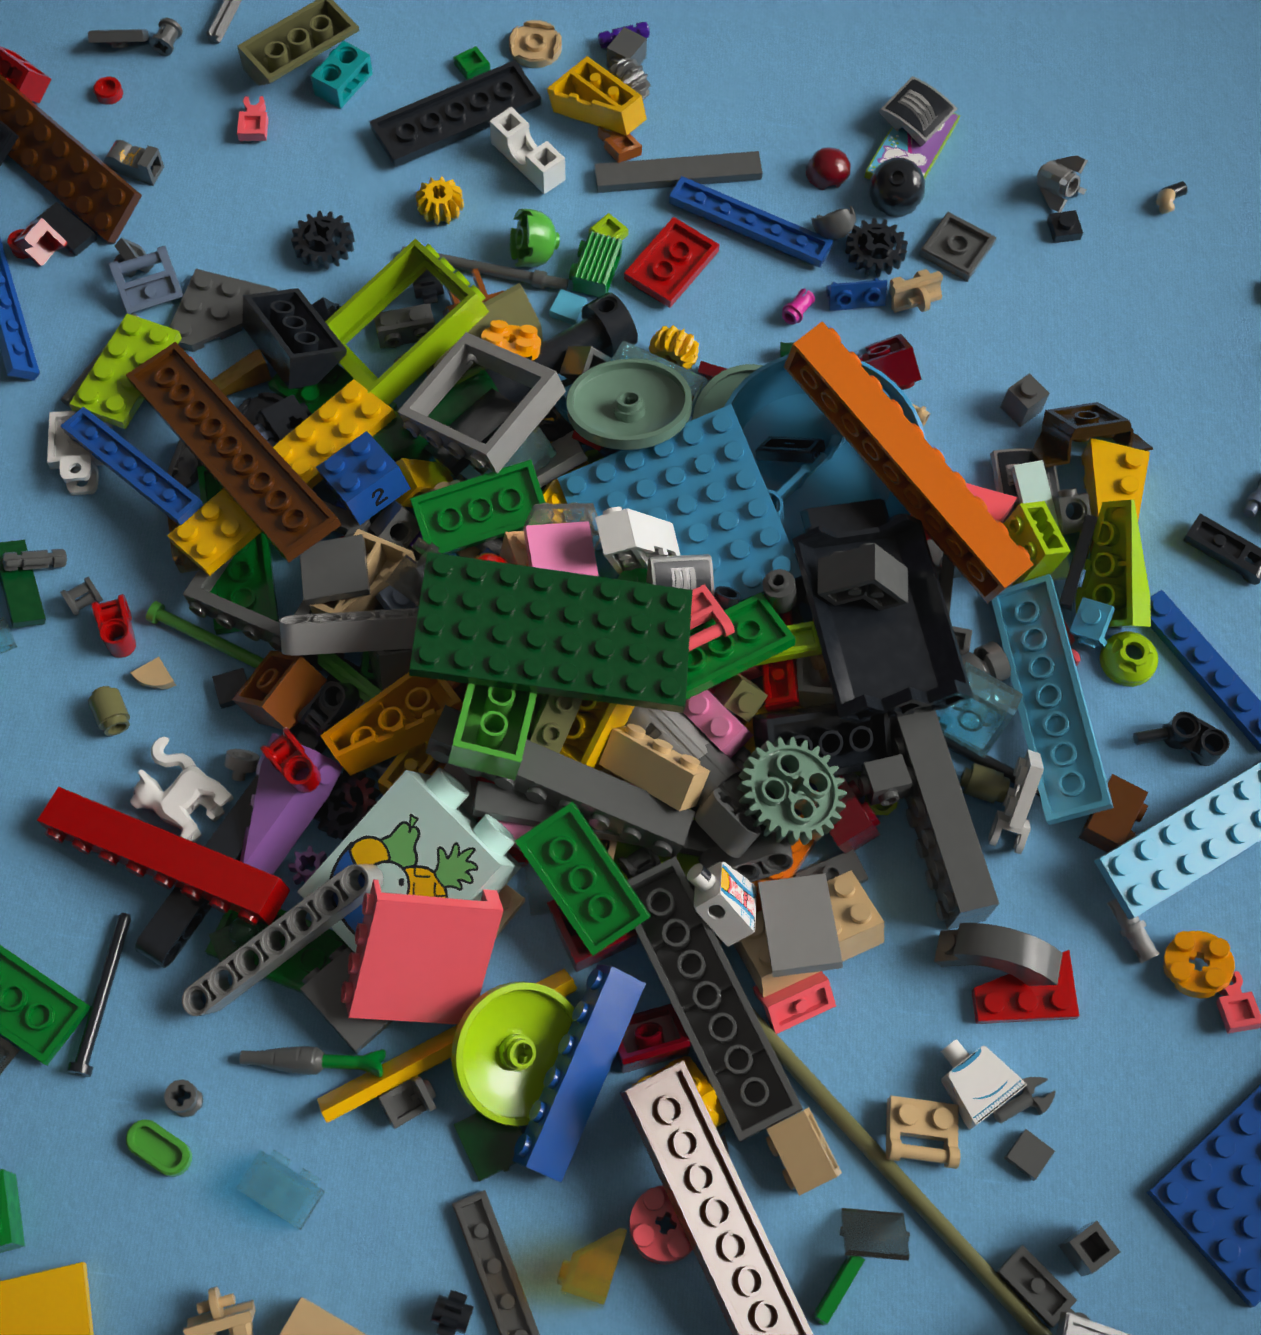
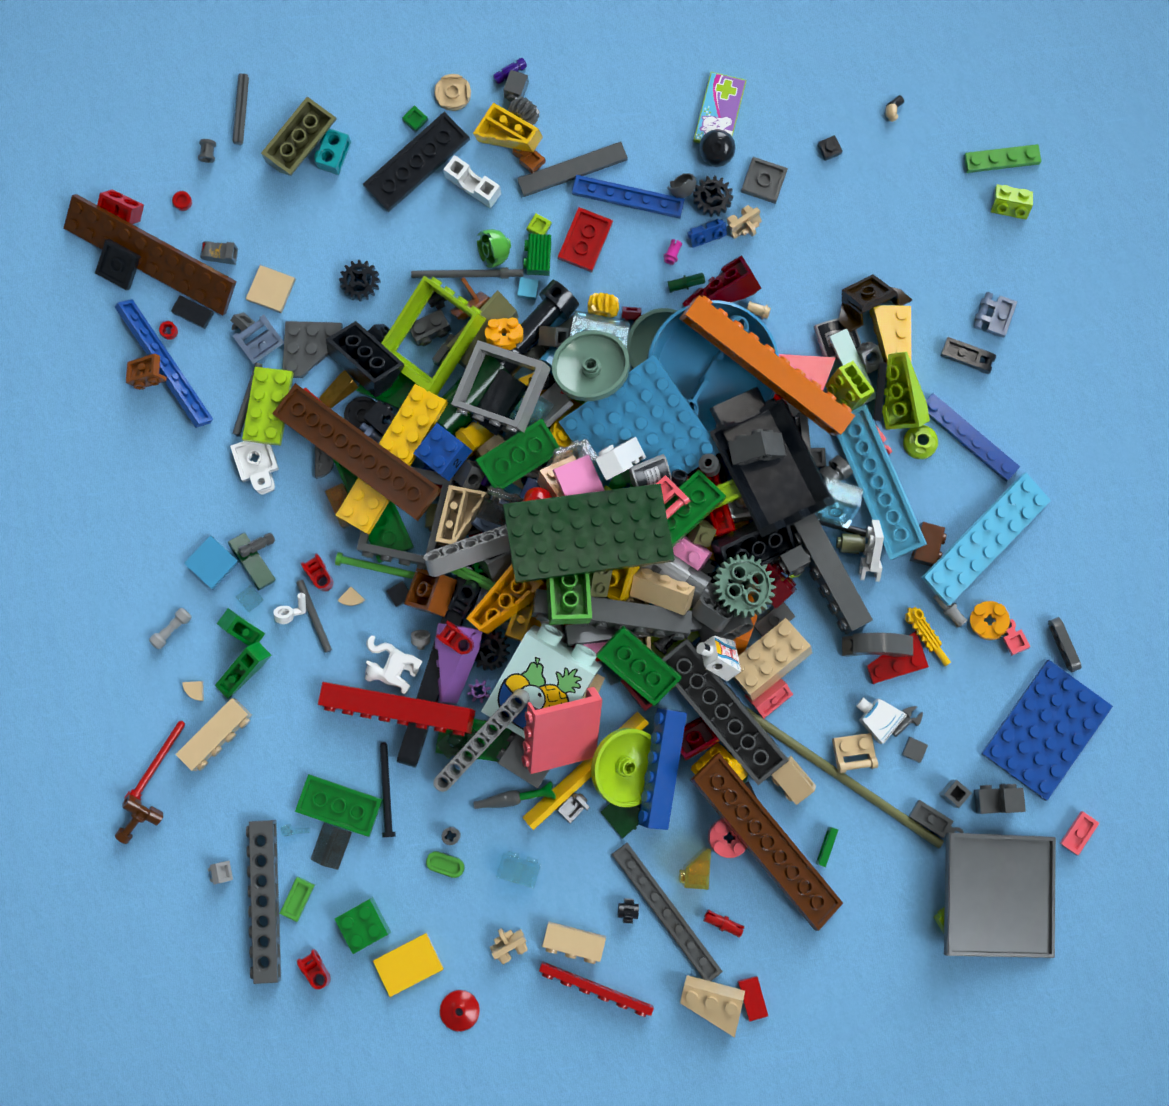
camera: 10 degrees left, 15 degrees up
panel [14,218,68,266] -> none
dark grey bush [60,576,103,616] -> none
blue plate [61,406,203,525] -> none
dark grey plate [87,29,149,48] -> none
olive brick [88,686,130,736] -> none
coral plate [237,96,268,141] -> none
dark grey tile [300,534,371,606] -> none
yellow gear [416,176,464,226] -> none
black tile [755,436,825,463] -> none
light grey tile [758,873,843,977] -> none
dark red hair [806,147,851,190] -> none
clear smoke piece [839,1208,910,1261] -> none
slope [878,76,957,146] -> none
dark grey brick [1000,373,1050,427] -> none
light grey brick [1037,155,1088,212] -> none
medium azure bracket [1069,597,1115,649] -> none
black beam [1133,712,1230,766] -> none
none -> tan tile [246,265,296,313]
none -> white plate [274,593,306,624]
none -> dark grey bar [296,580,332,653]
none -> yellow piece [905,607,951,666]
none -> dark grey brick [974,784,1026,814]

